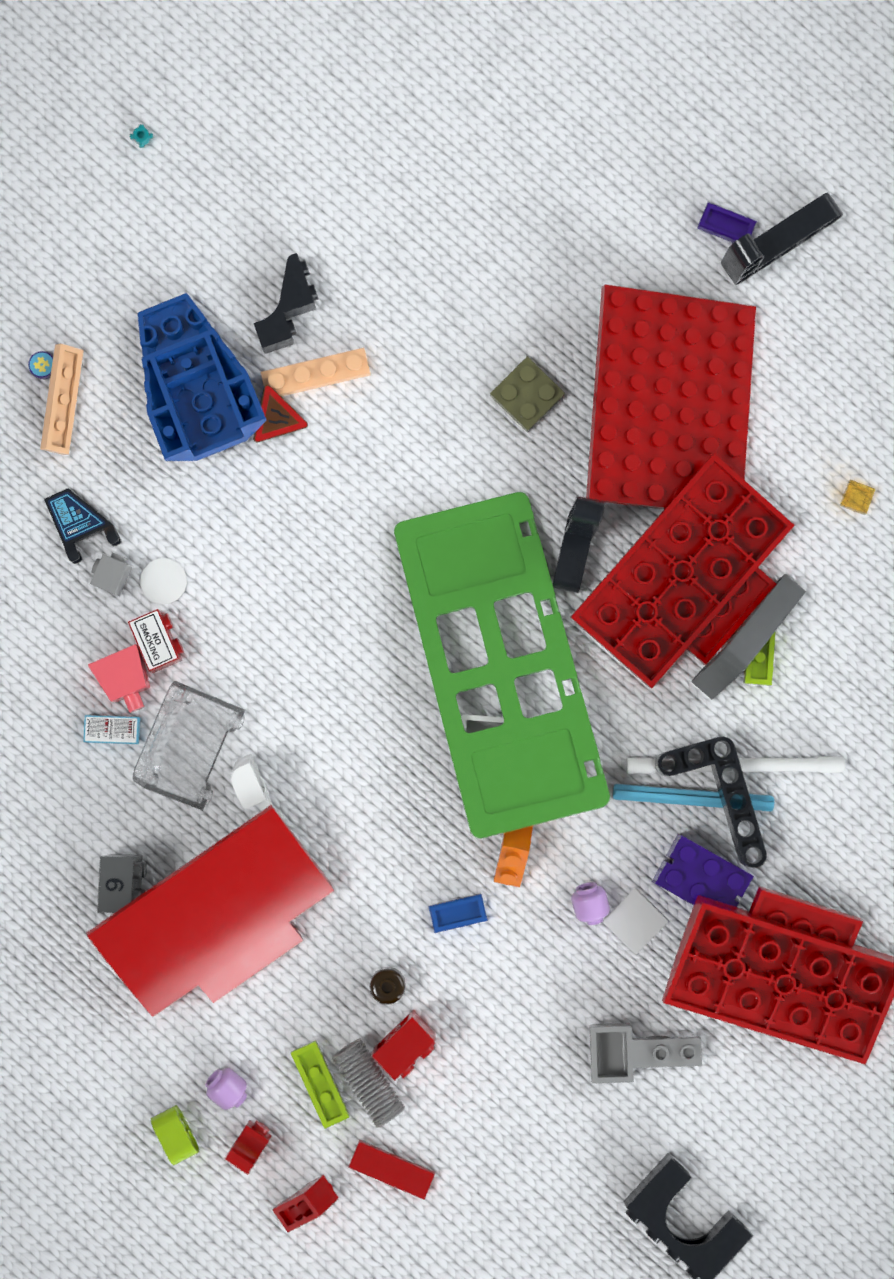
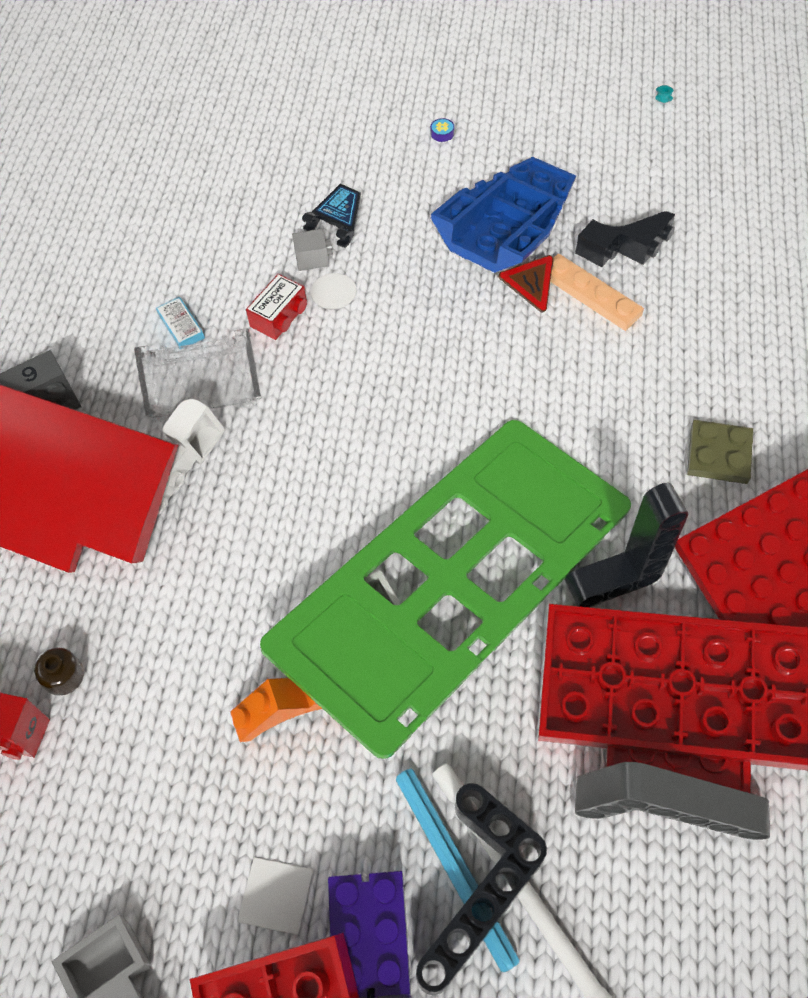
camera: 60 degrees right, 25 degrees down
light nougat plate [40,344,84,455] -> none
coral torso [88,644,150,713] -> none
blue tile [428,894,488,933] -> none
lavender head [571,882,610,925] -> none
lime plate [743,632,776,686] -> none

